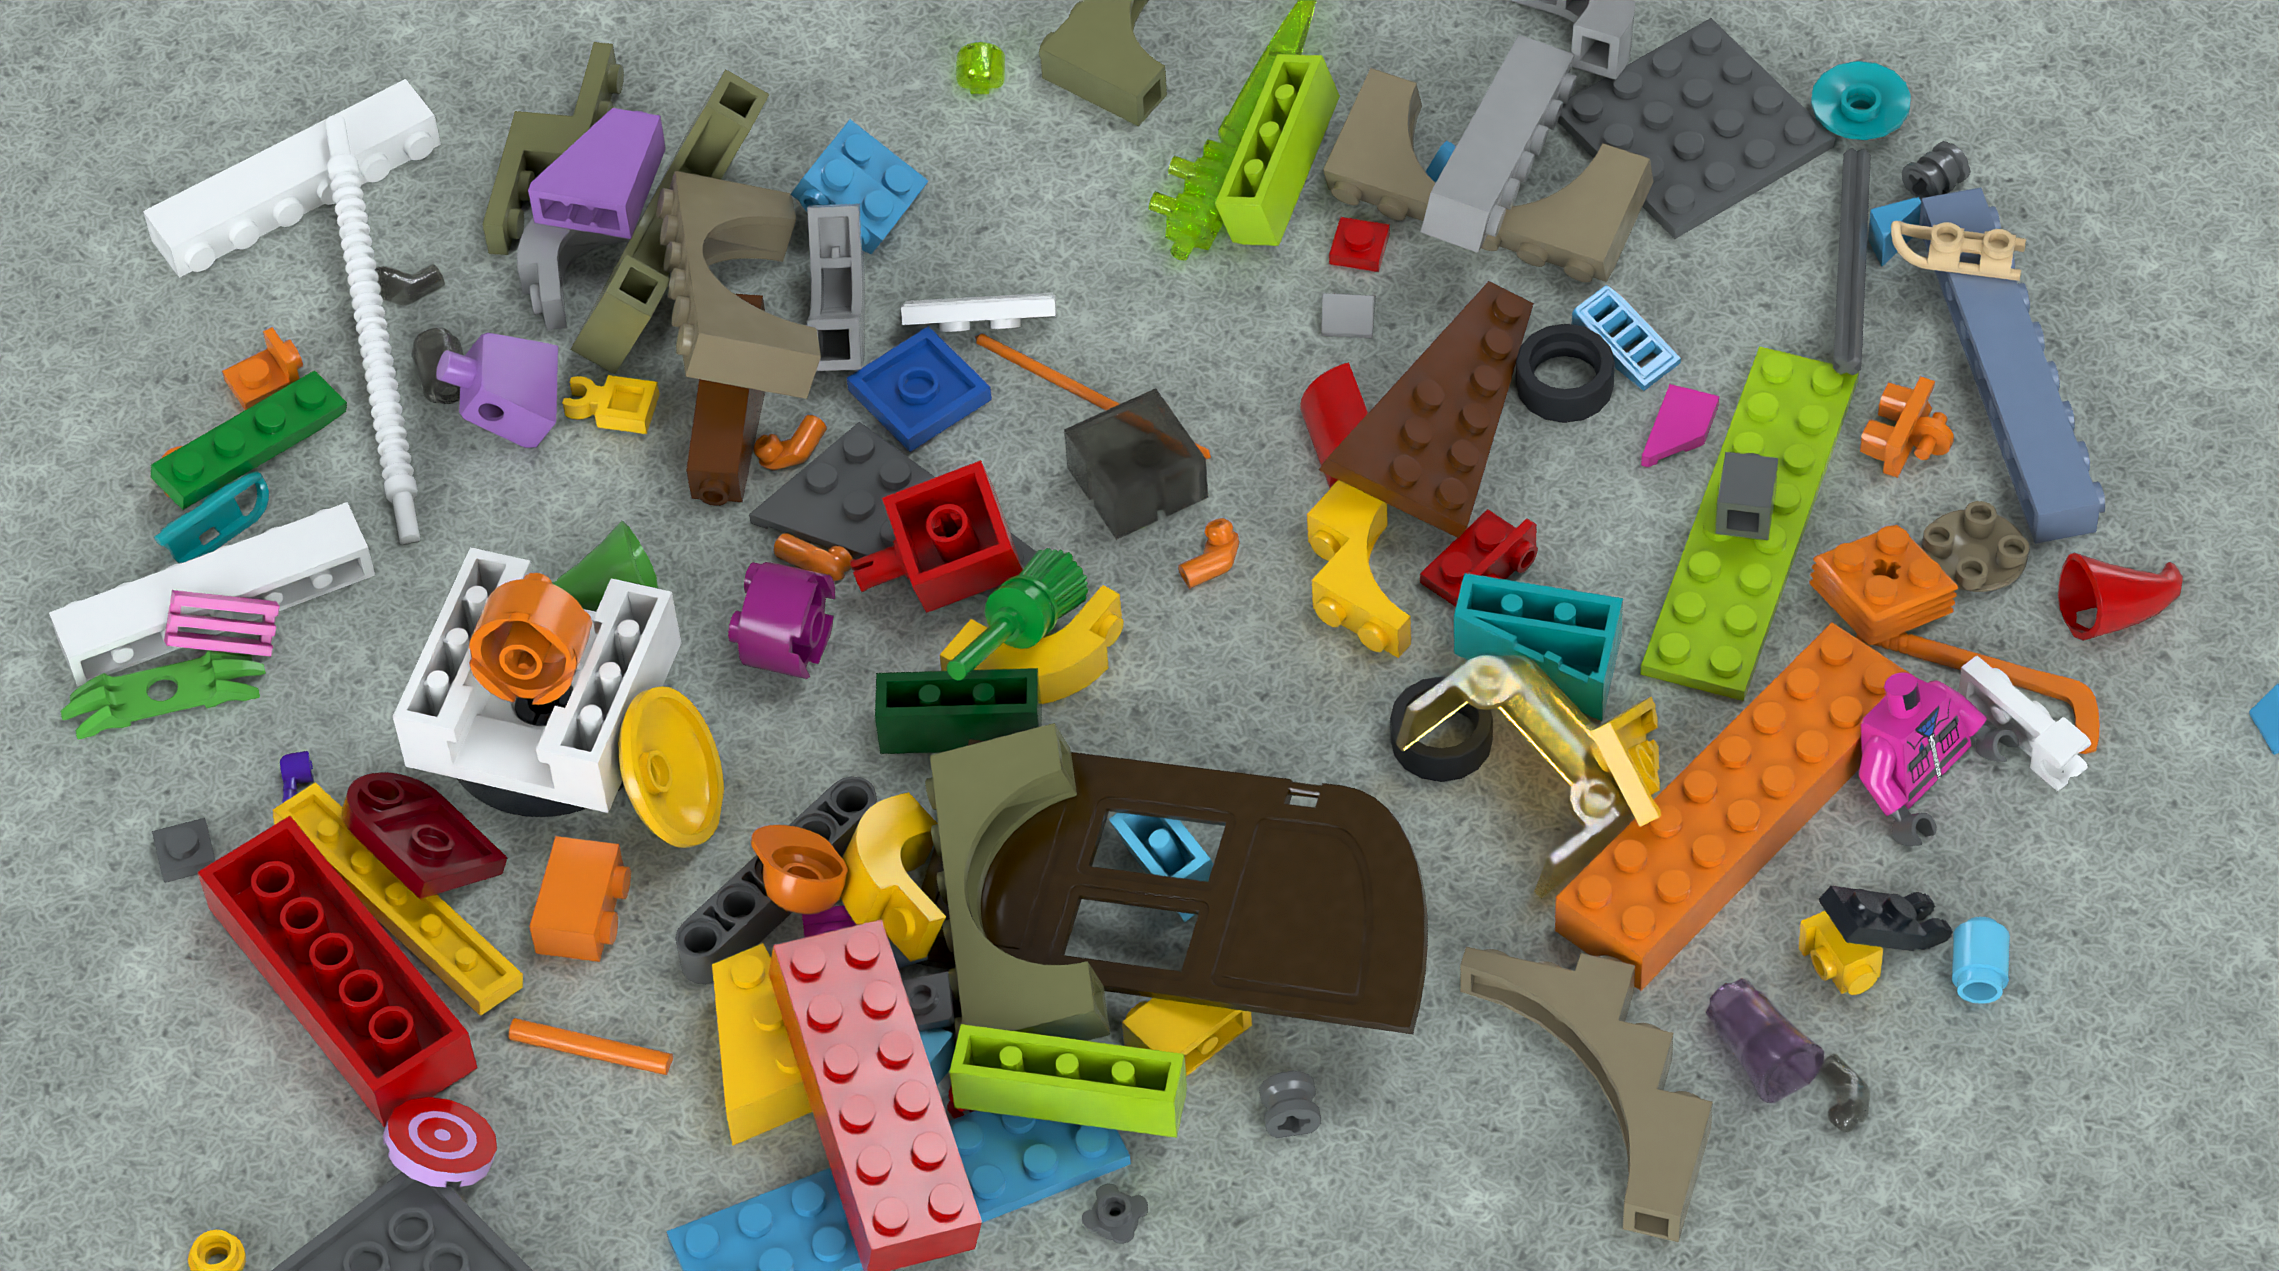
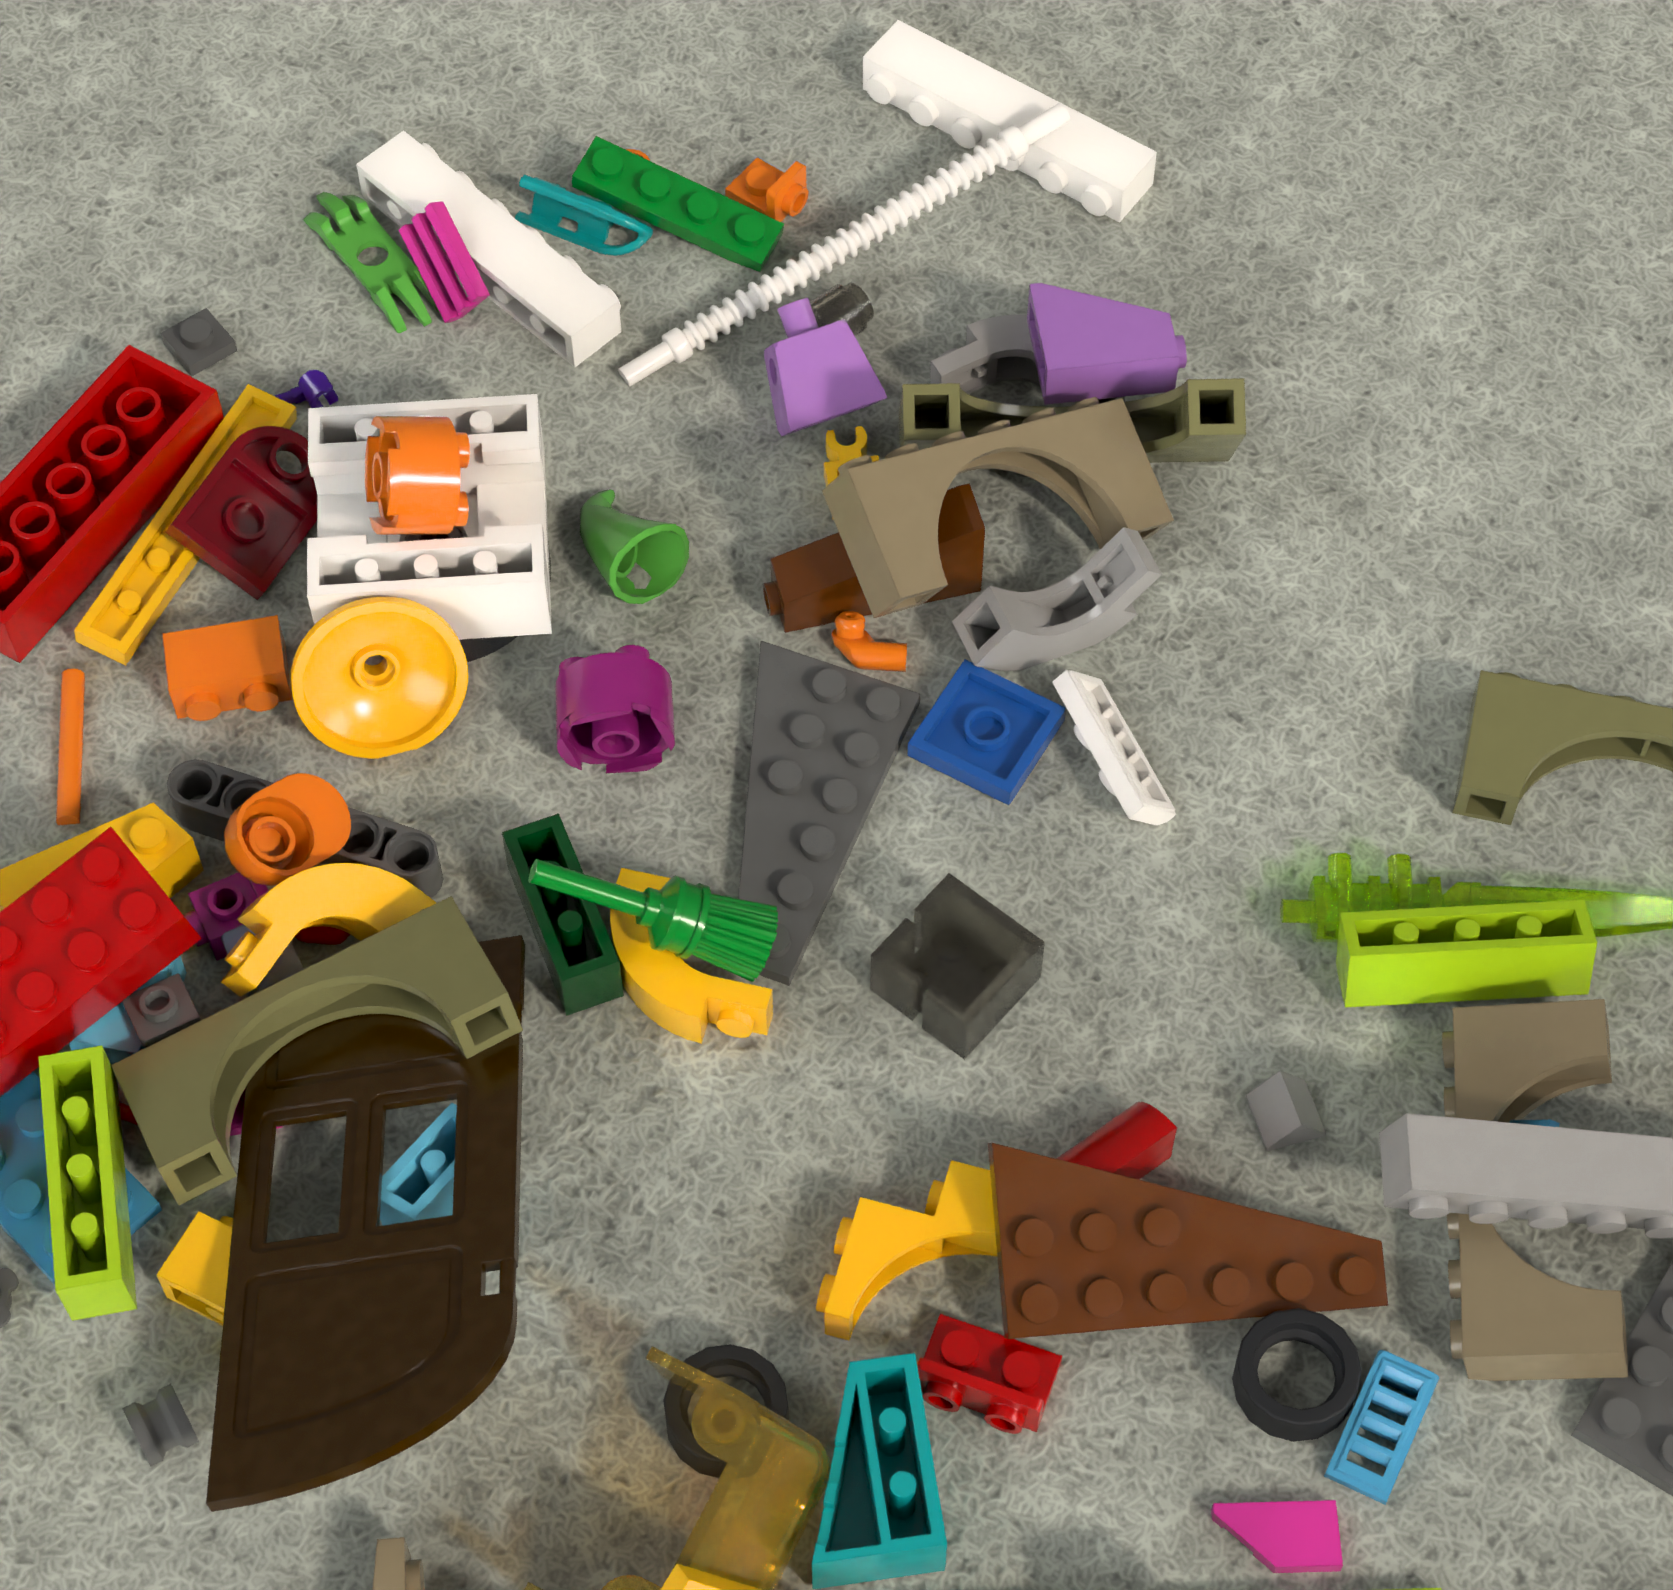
camera: 65 degrees right, 5 degrees up
clear smoke arm [375,264,445,305] -> none
olive bracket [482,42,624,255] -> none
orange arm [774,533,853,581] -> none
dark azure plate [790,119,928,254] -> none
red brick [850,460,1023,613] -> none
clear neon green piece [956,42,1006,94] -> none
orange axle [975,333,1211,460] -> none
orange arm [1178,518,1240,589] -> none
red plate [1329,217,1390,272] -> none

